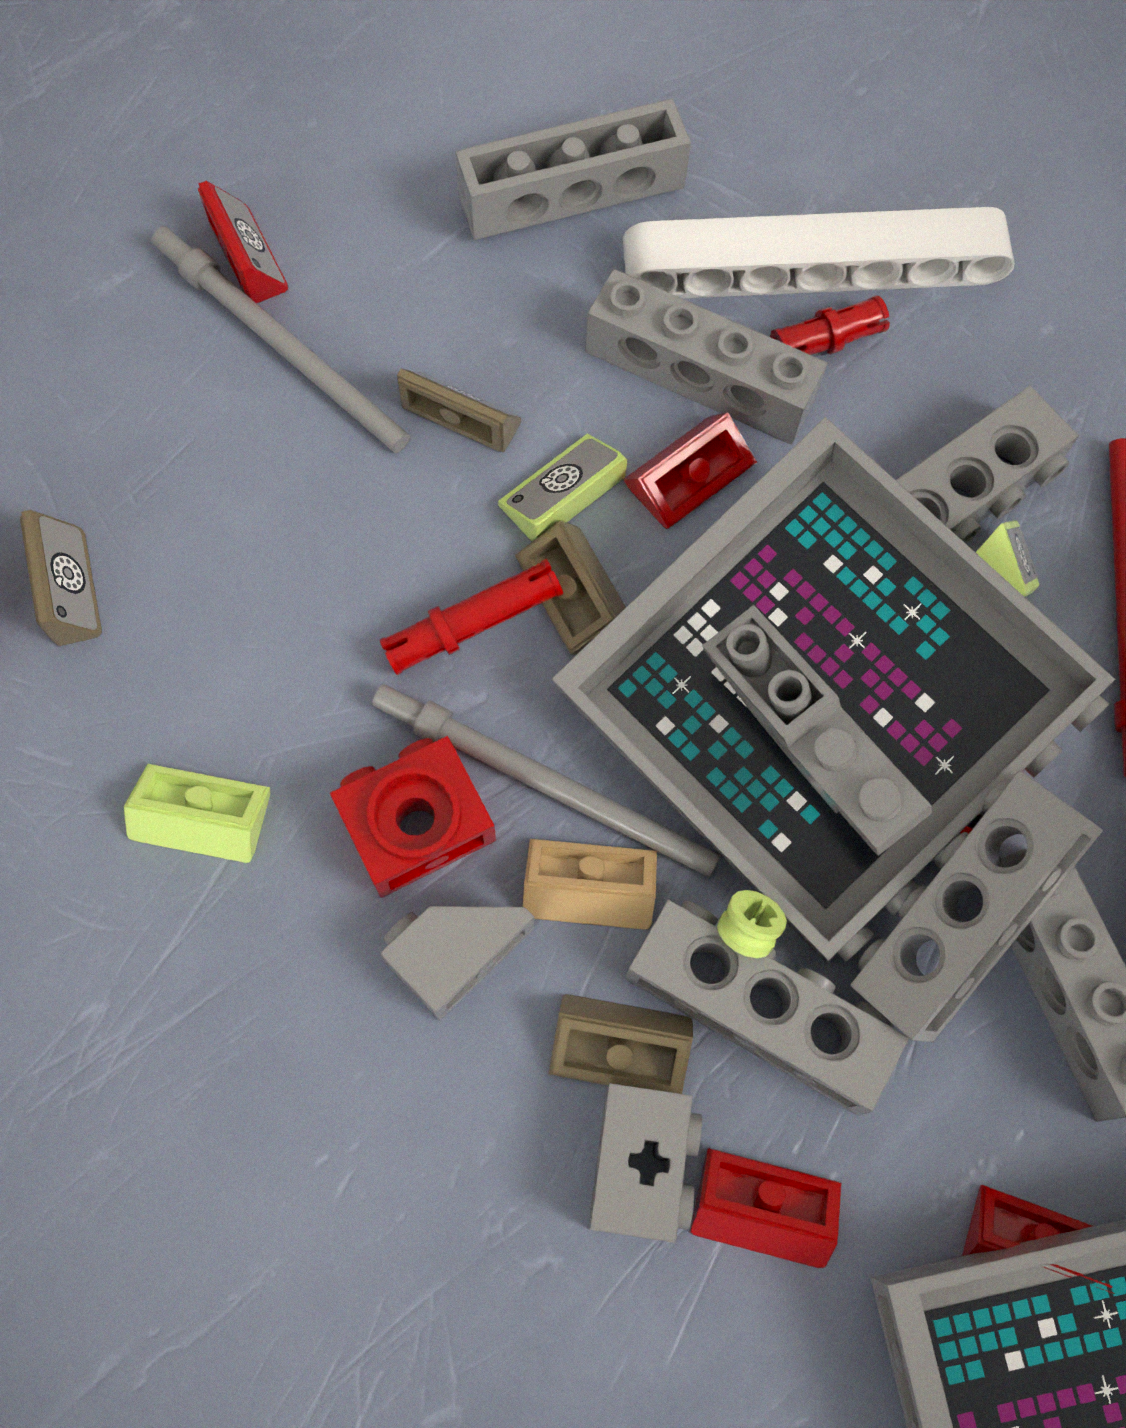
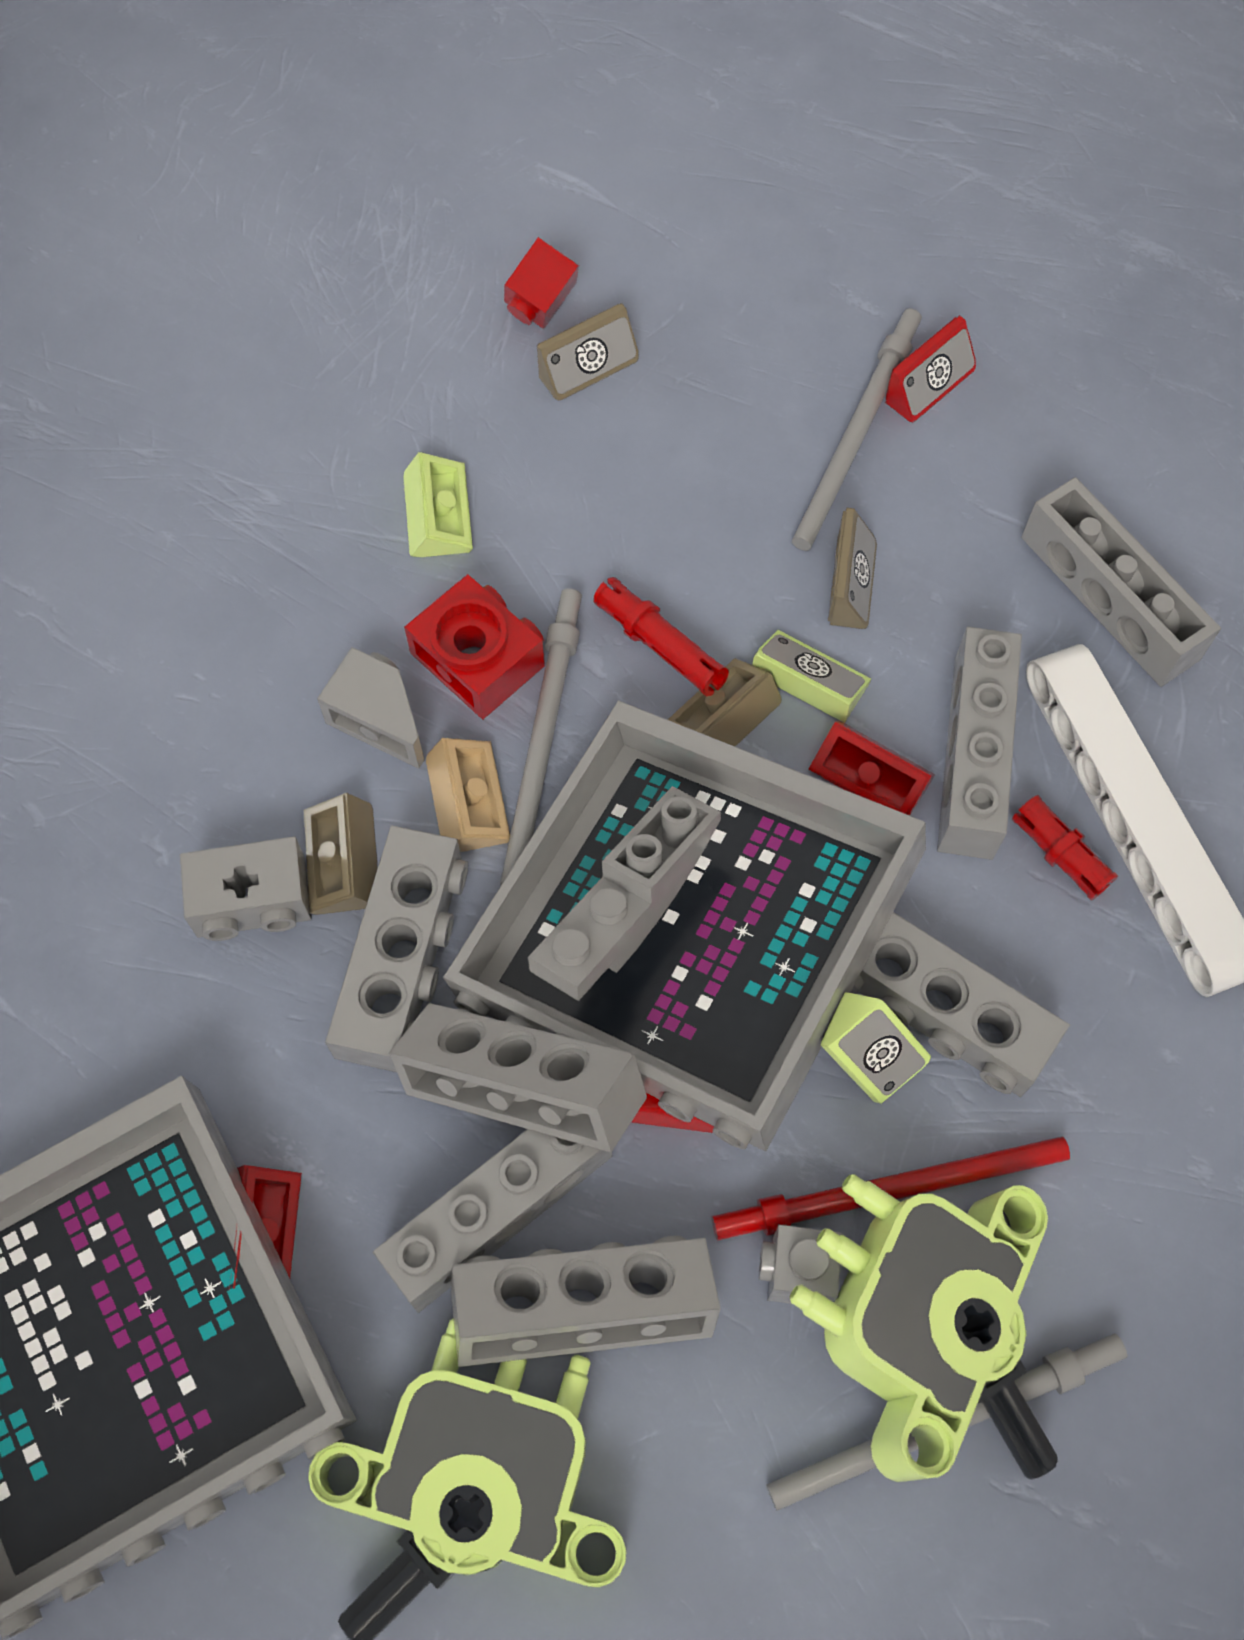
camera: 75 degrees right, 5 degrees down
red slope [690,1148,842,1268] -> none
yellowish green bush [717,890,787,958] -> none

